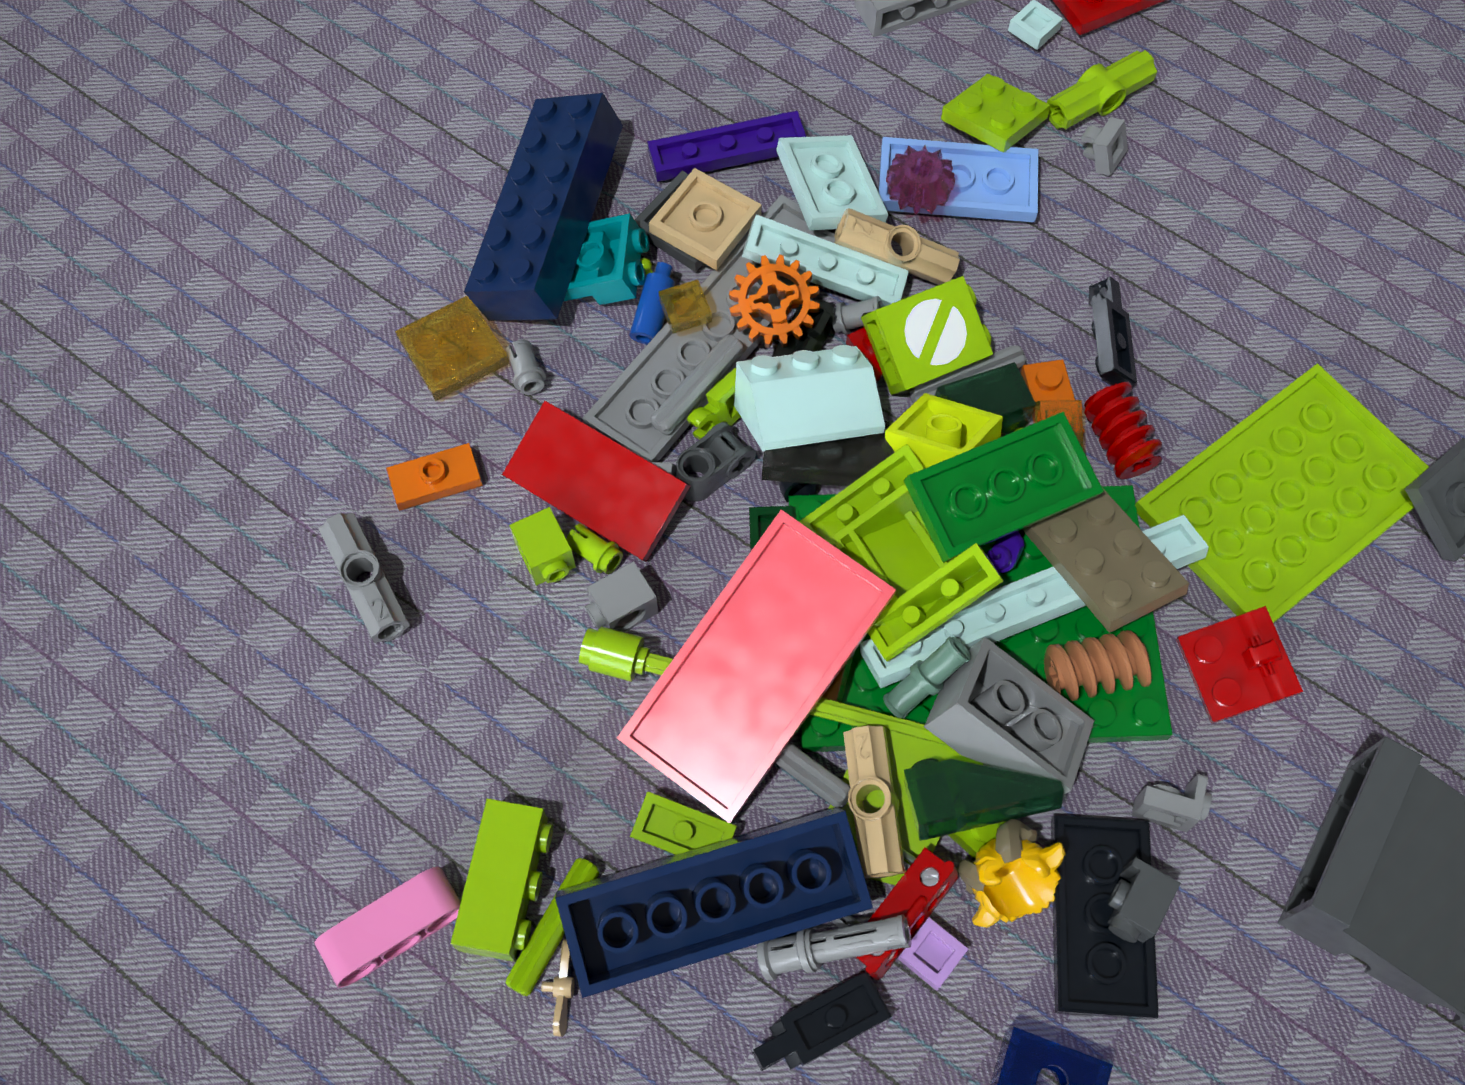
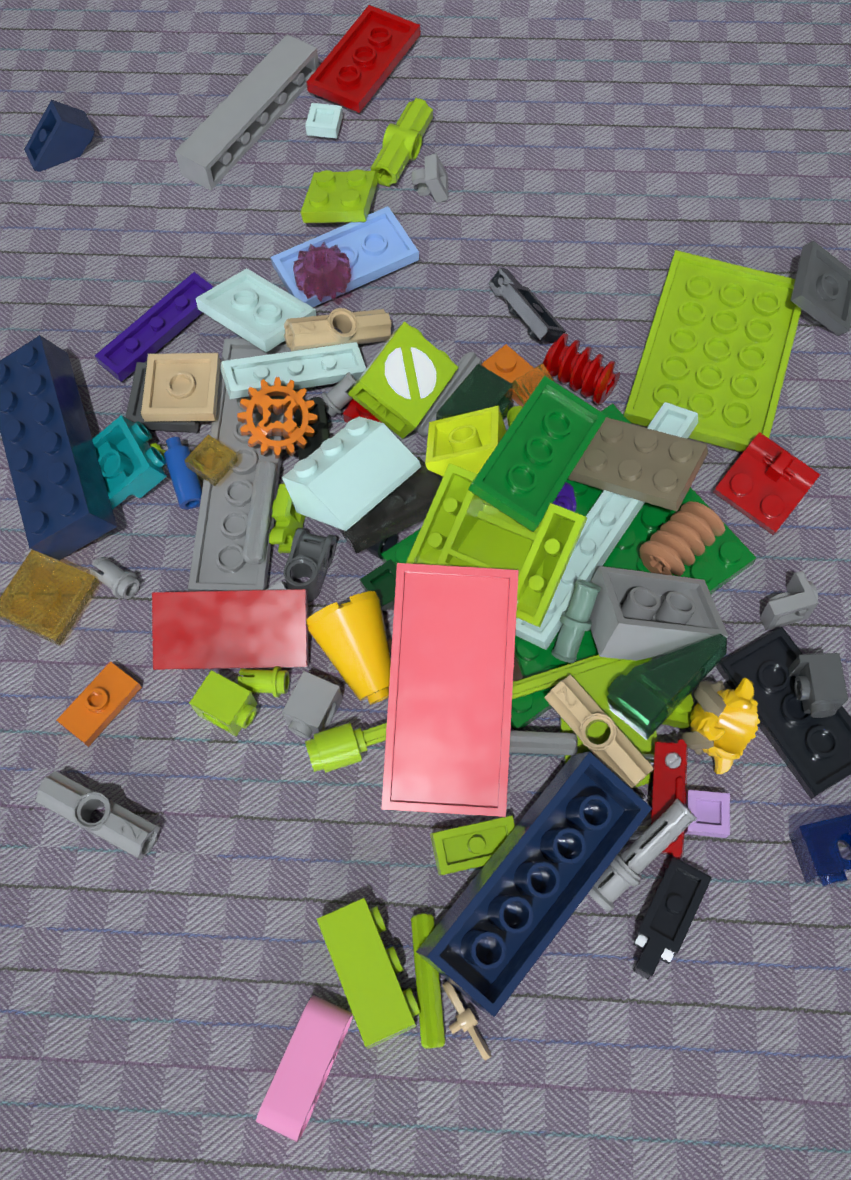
camera: 30 degrees left, 0 degrees up
none -> yellow cone [306,591,391,705]

